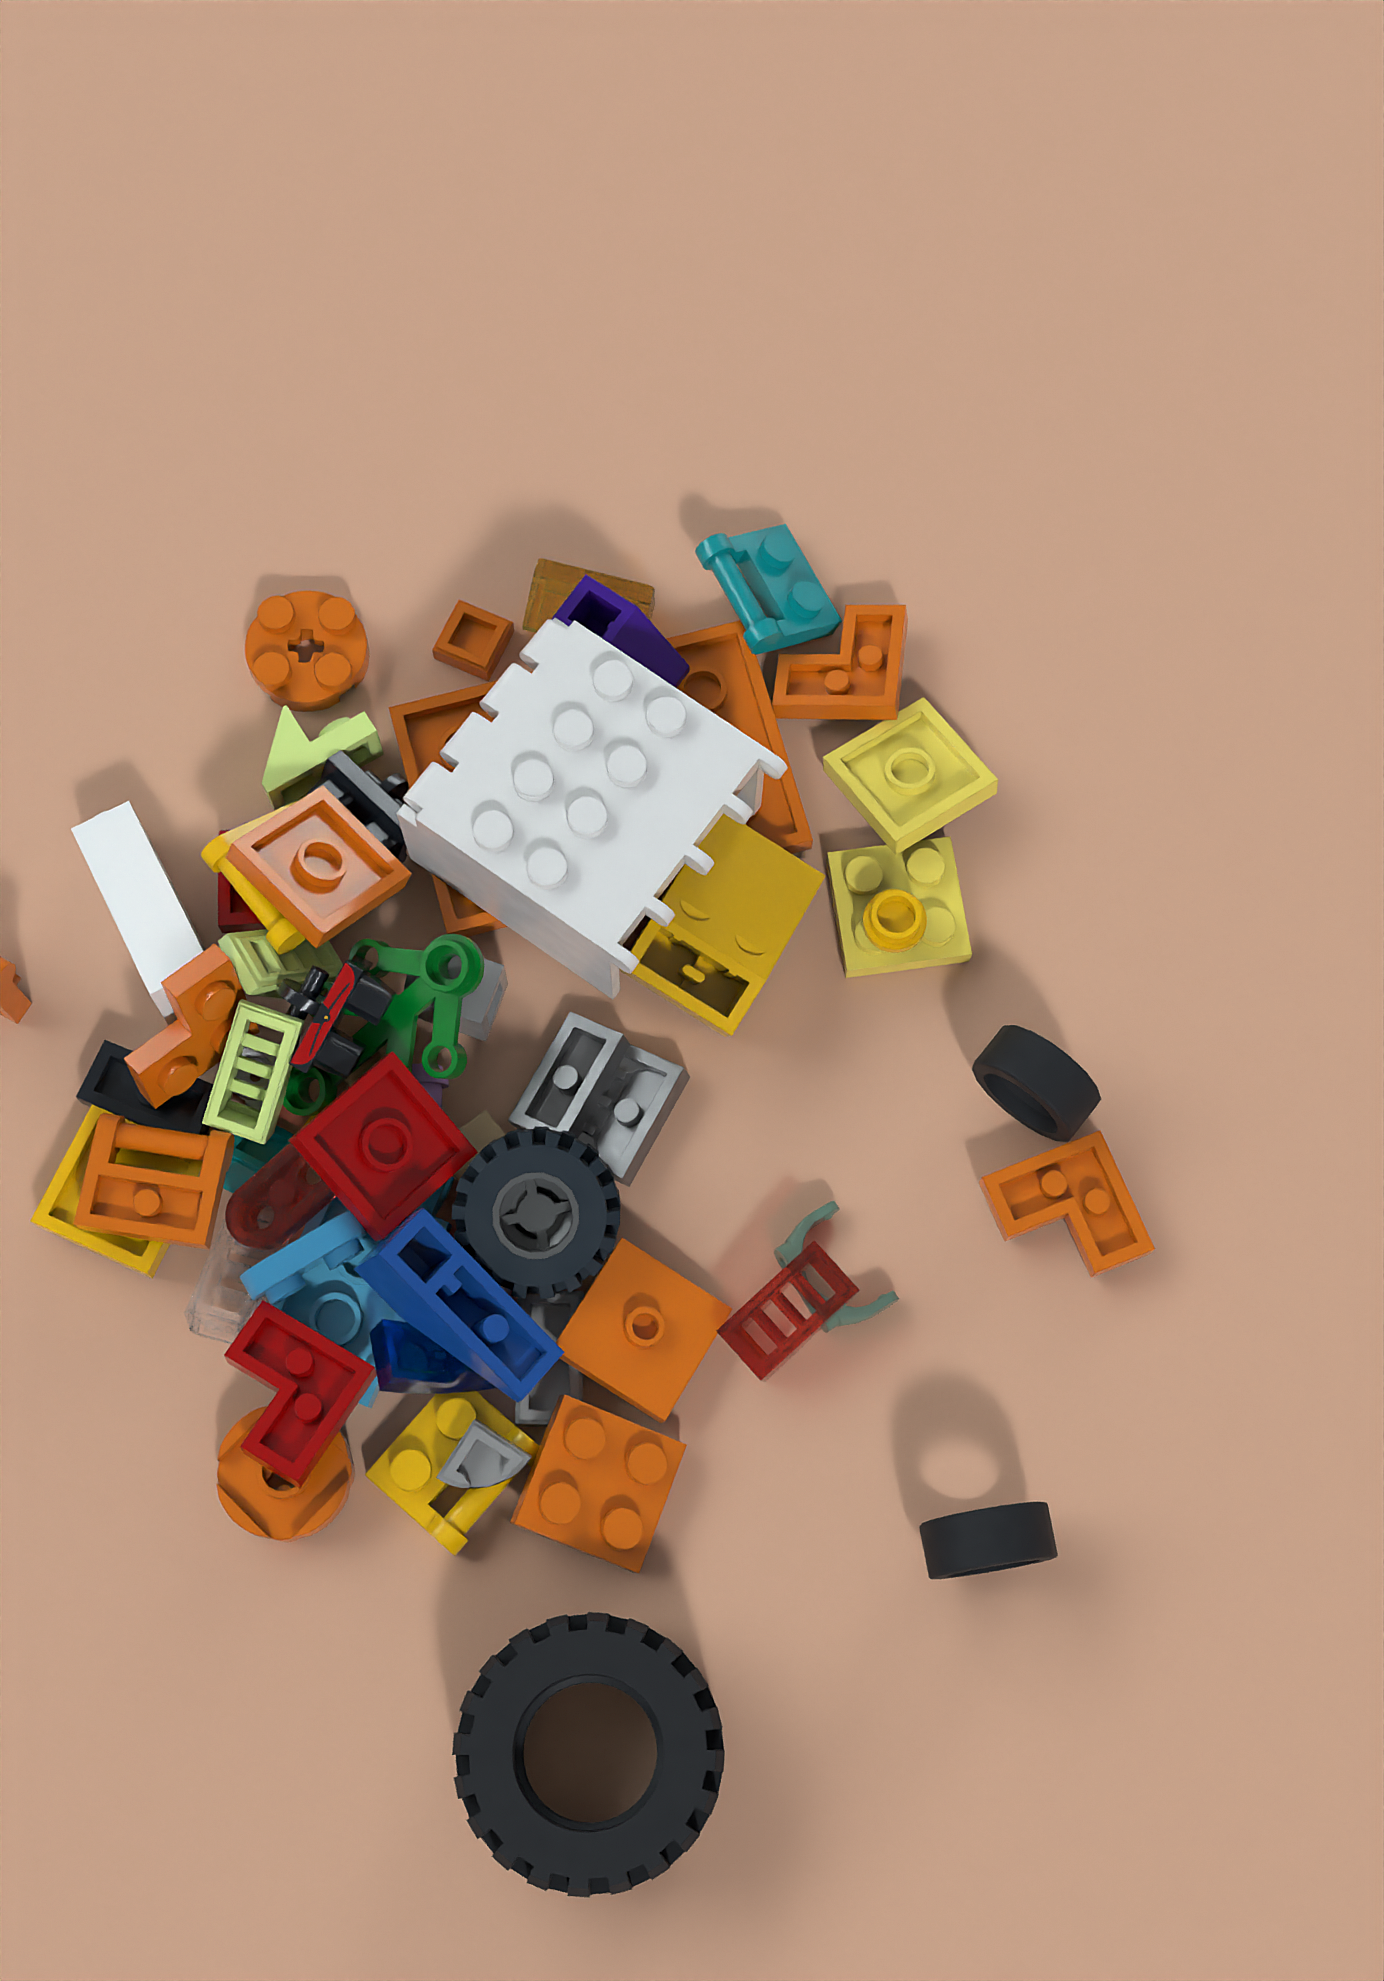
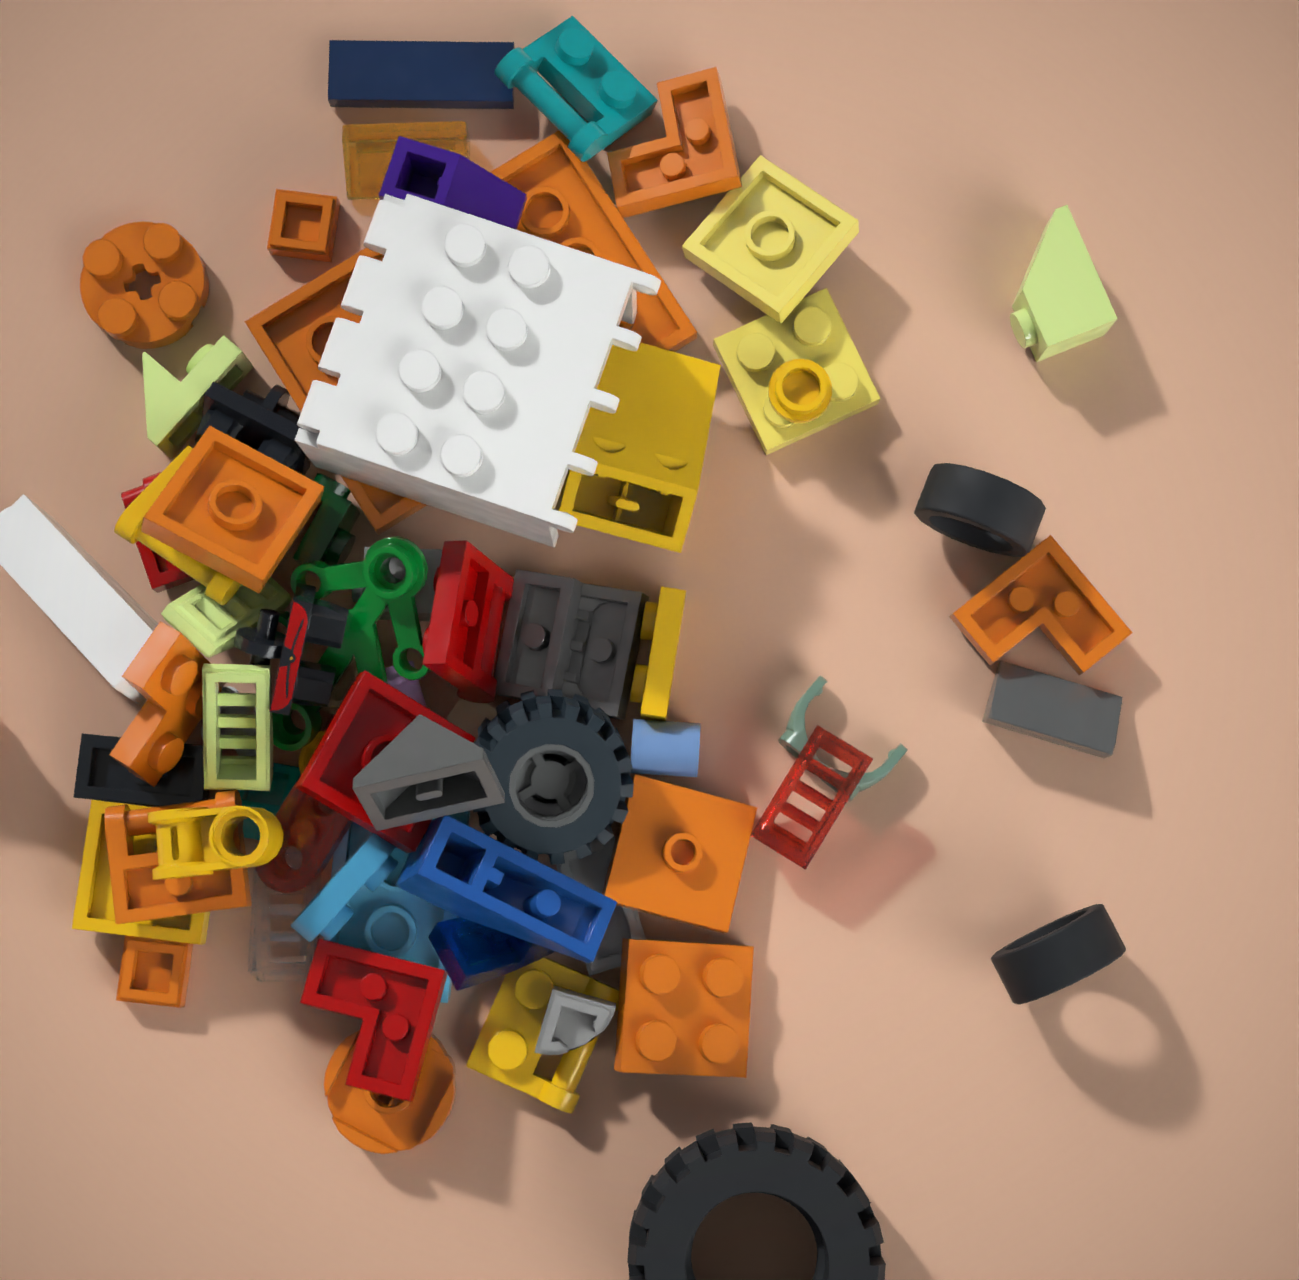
camera: 15 degrees left, 10 degrees up
none -> orange tile [116,936,193,1008]
none -> yellow piece [148,806,284,880]
none -> dark green bracket [292,473,360,575]
none -> dark blue tile [328,40,515,109]
none -> dark grey slope [353,714,505,831]
none -> red plate [422,540,514,703]
none -> yellow plate [630,586,686,721]
none -> medium blue piece [630,719,701,777]
none -> dark grey slope [982,661,1123,758]
none -> yellowish green slope [1010,205,1118,362]

